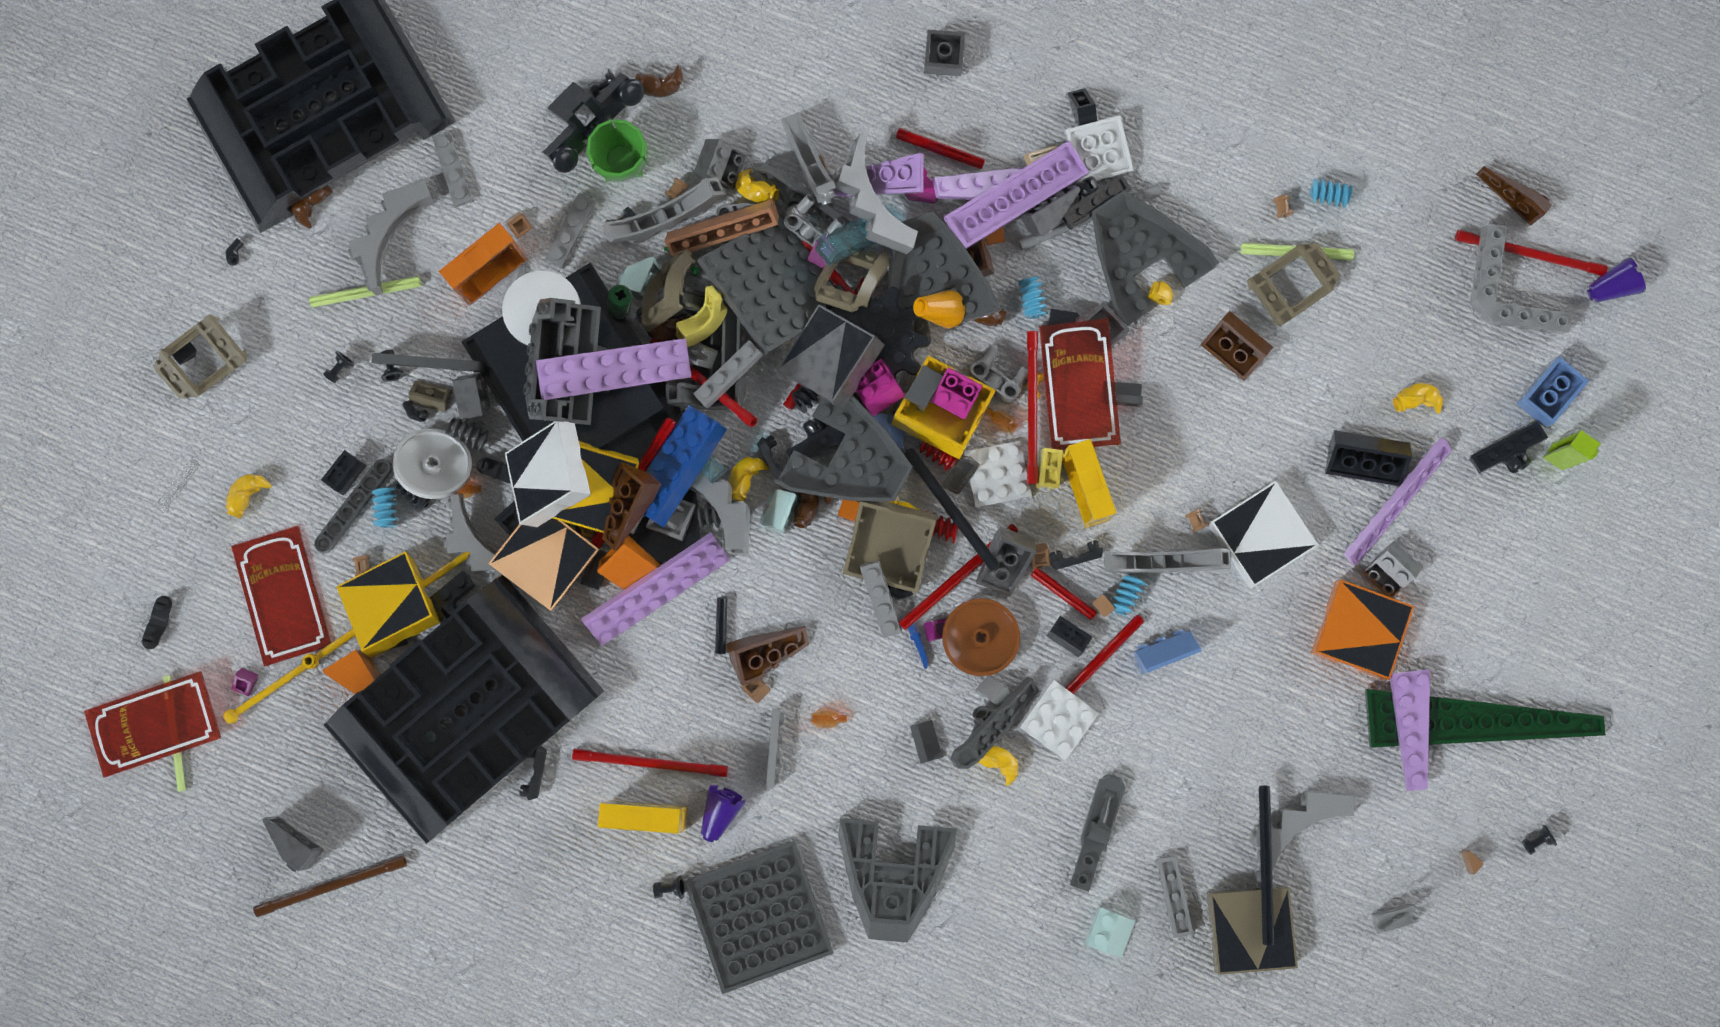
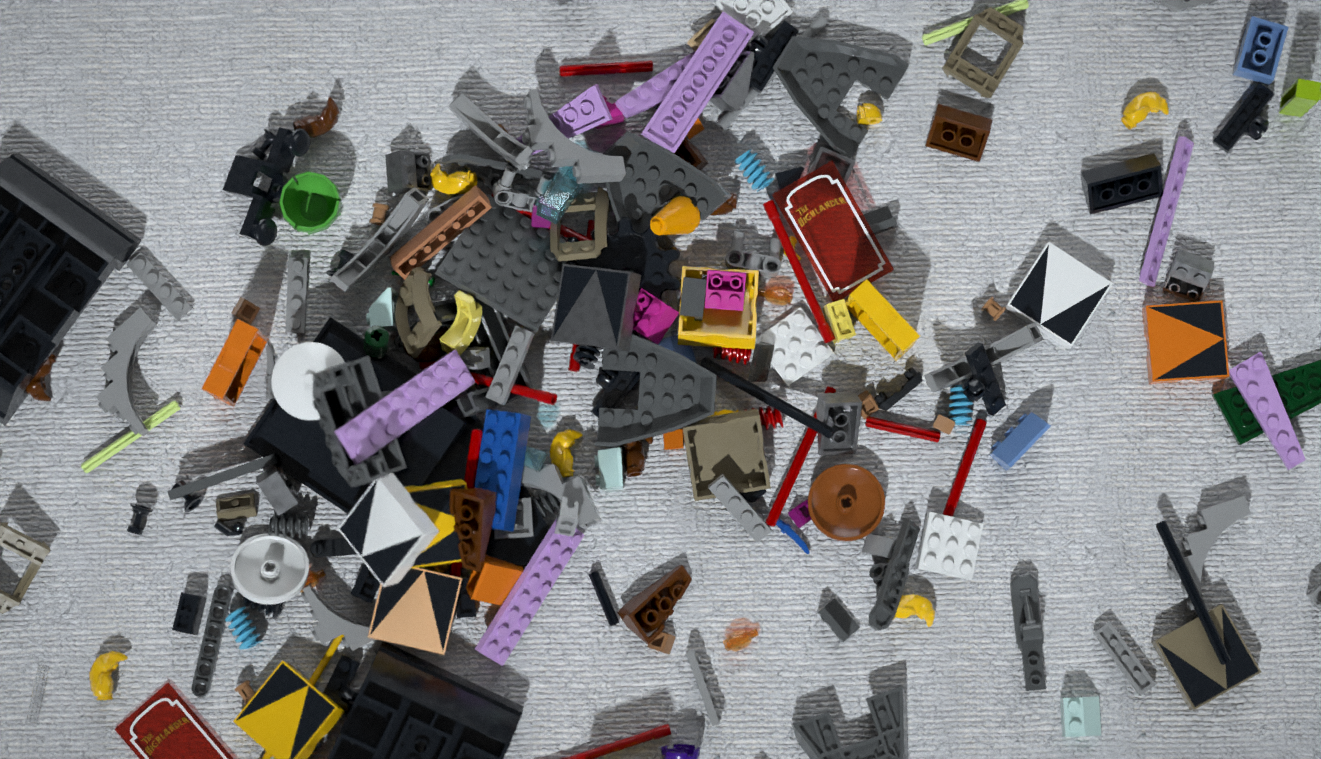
camera: 30 degrees left, 0 degrees up
black piece [757,435,782,480] -> none
black hinge [1046,616,1092,657] -> none
none -> light grey hinge [554,496,579,537]
none -> black plate [962,342,1006,416]

